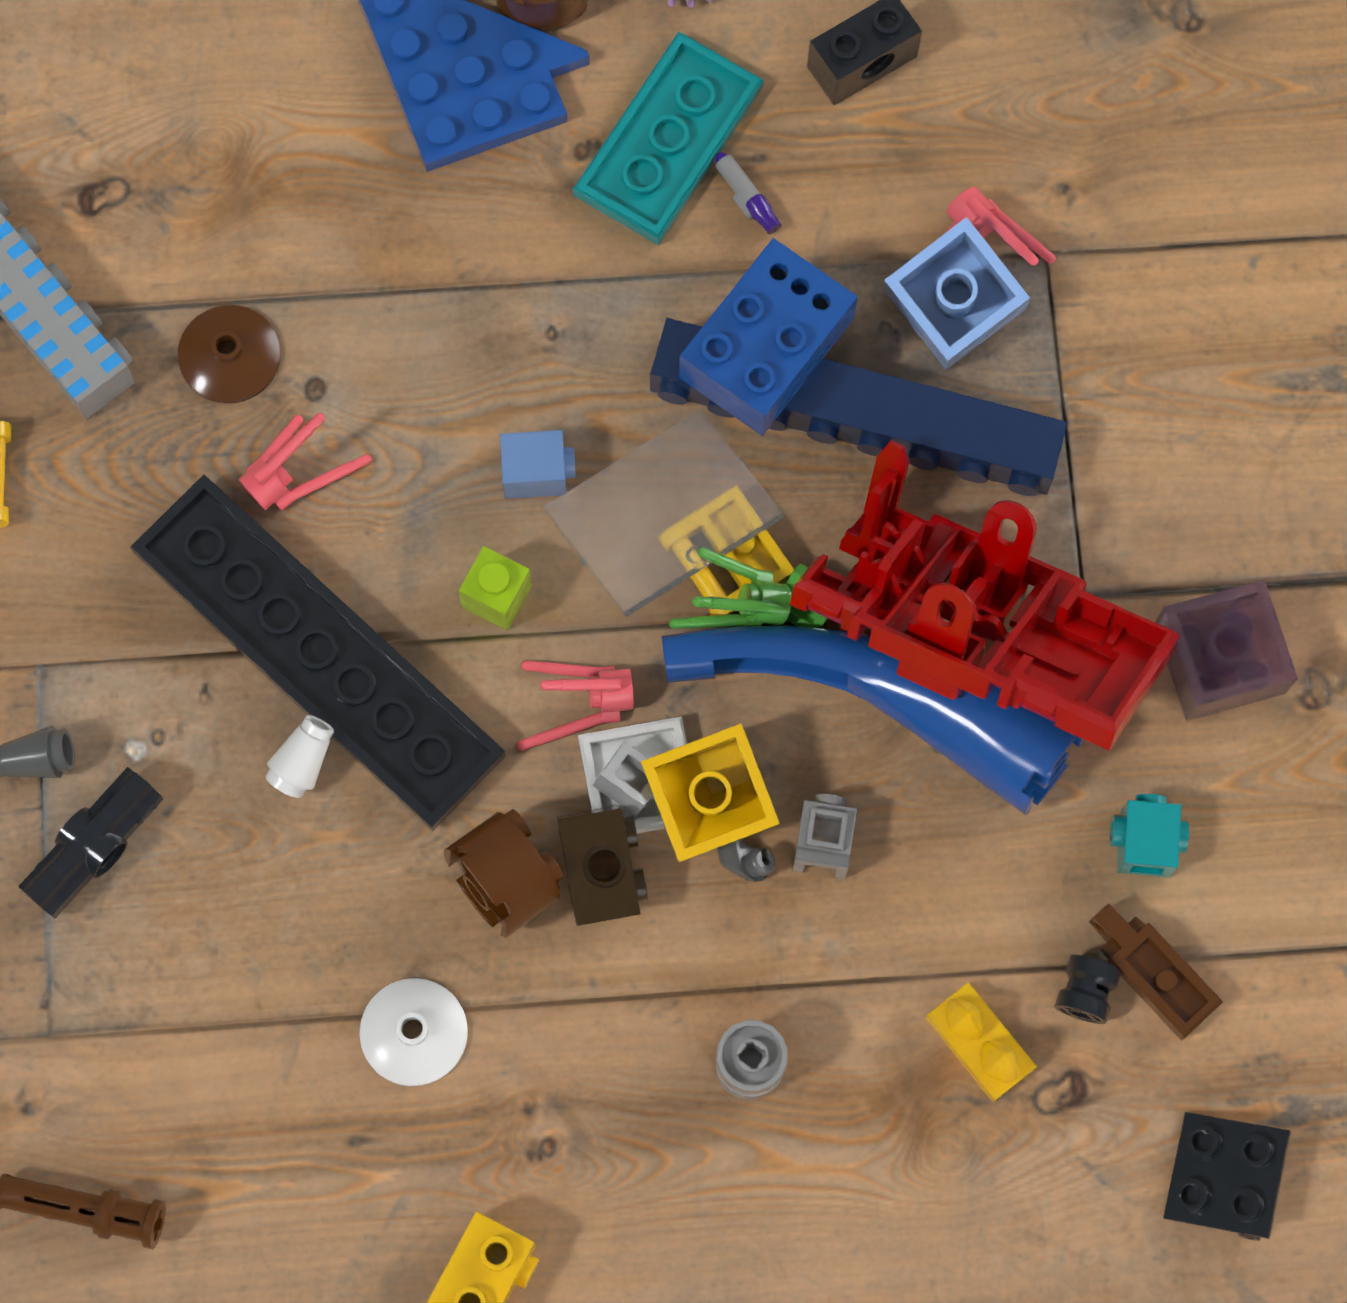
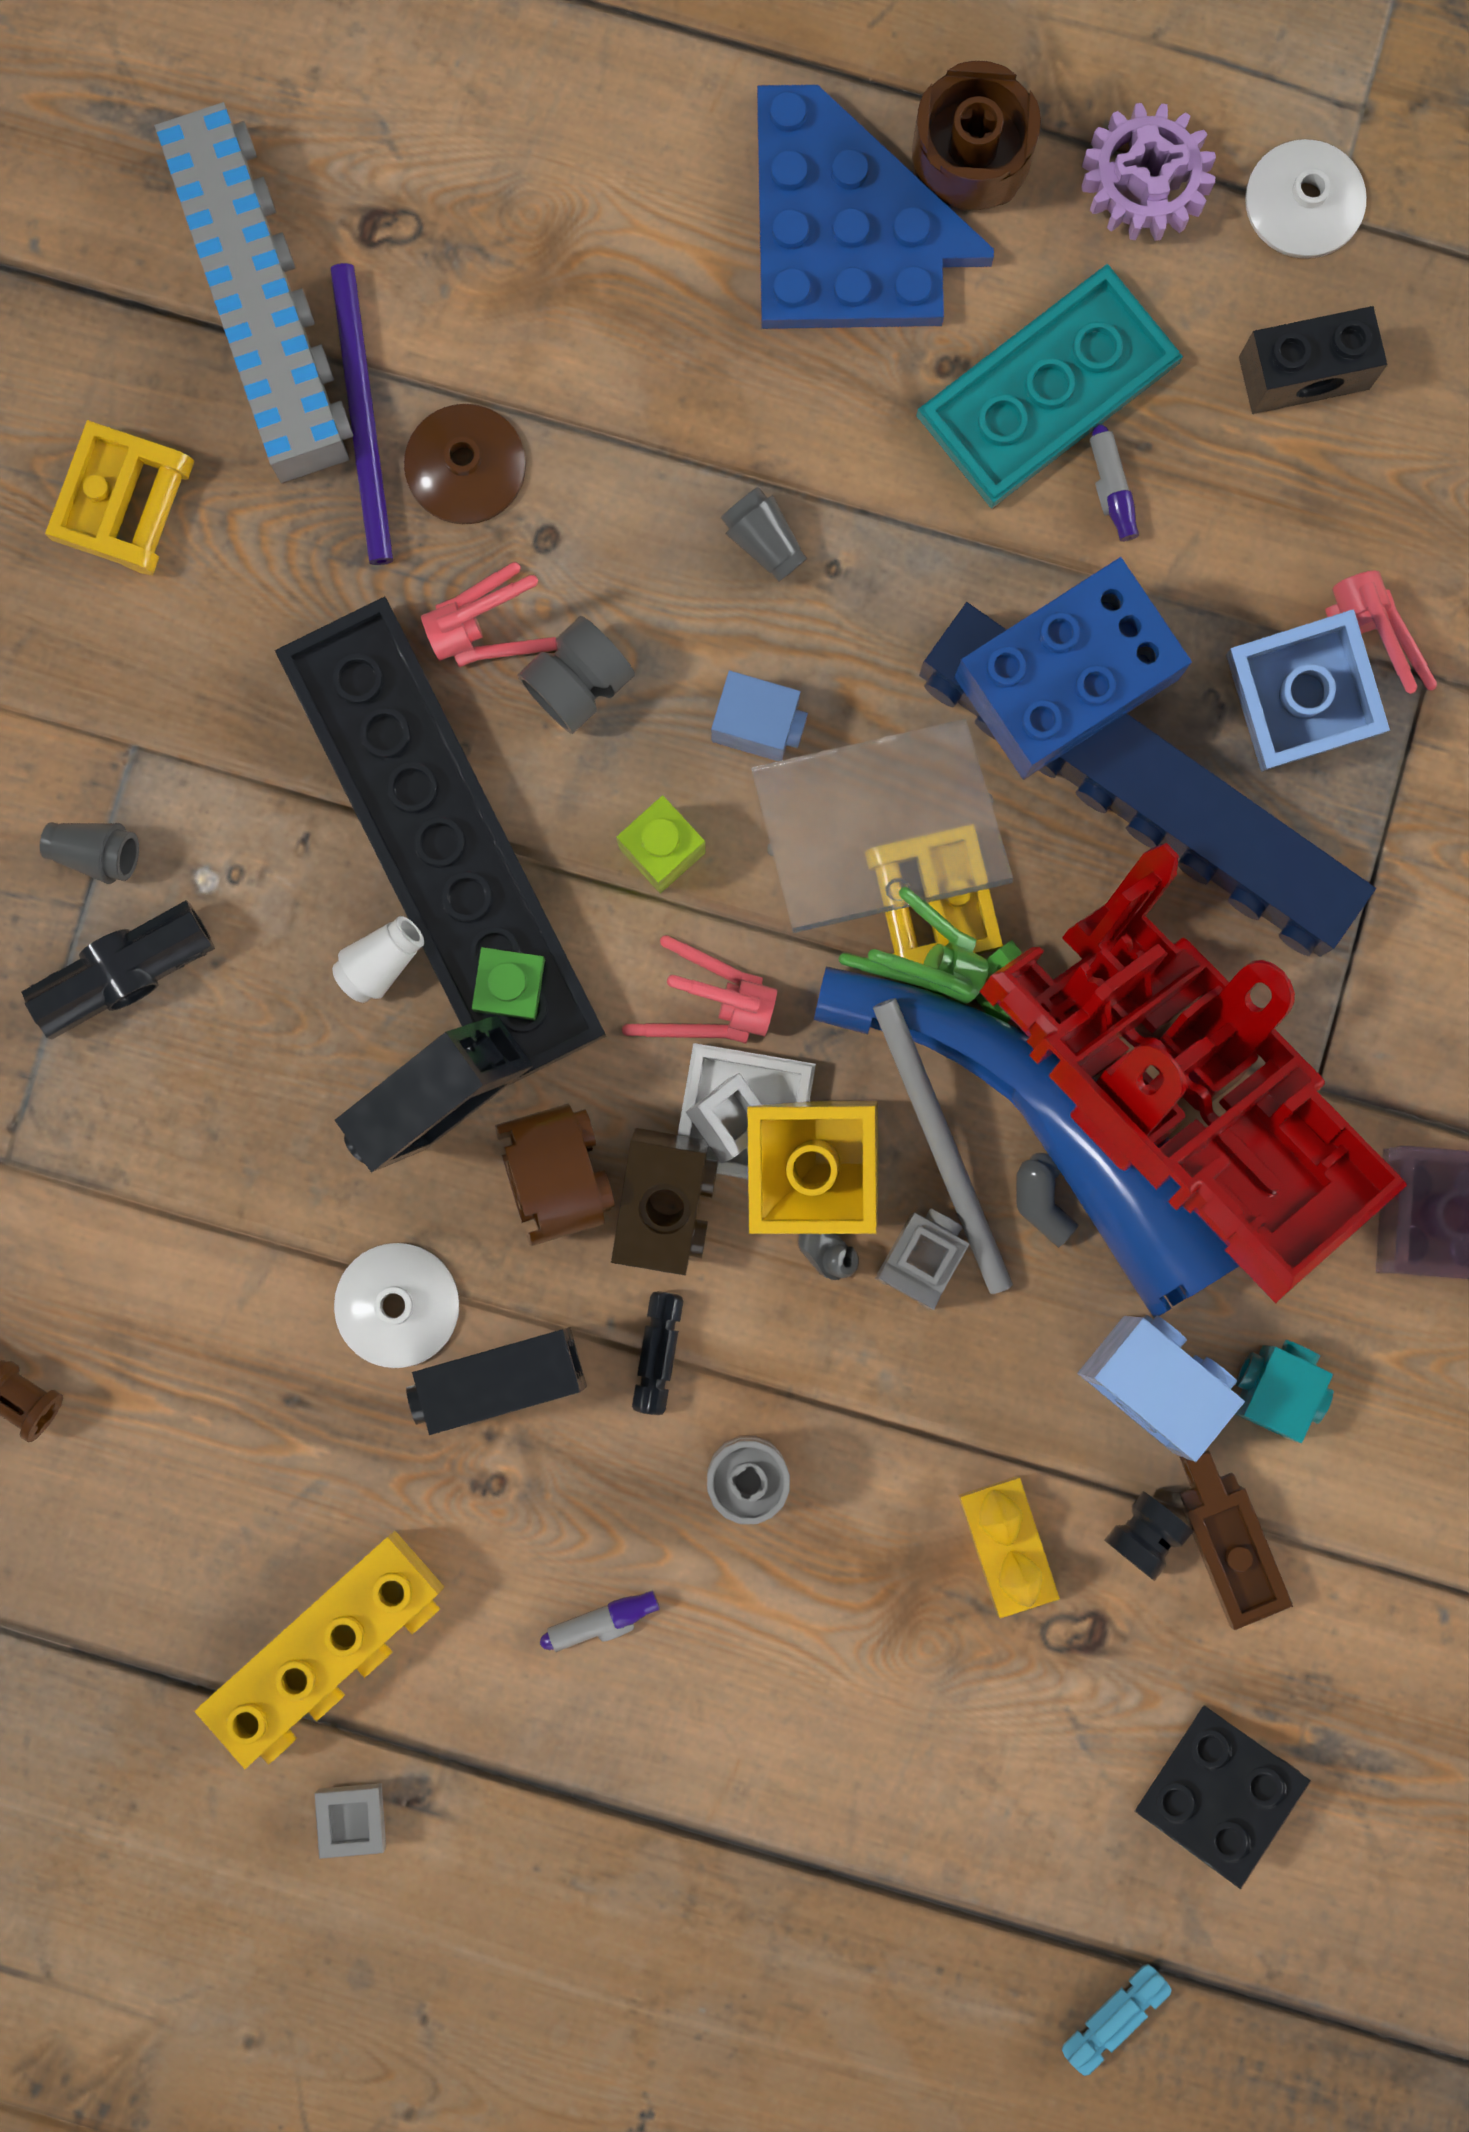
camera: 20 degrees right, 10 degrees up
none -> dark purple piece [330,263,393,565]
none -> black window [335,1015,533,1173]
none -> black window [406,1327,587,1435]
none -> bright green plate [472,947,545,1021]
none -> dark grey wheel [517,616,635,734]
none -> piece [540,1590,660,1652]
none -> black axle [632,1291,684,1416]
none -> dark grey cone [721,487,807,582]
none -> light grey piece [873,998,1013,1294]
none -> dark grey arm [1016,1152,1079,1248]
none -> light blue brick [1077,1315,1245,1462]

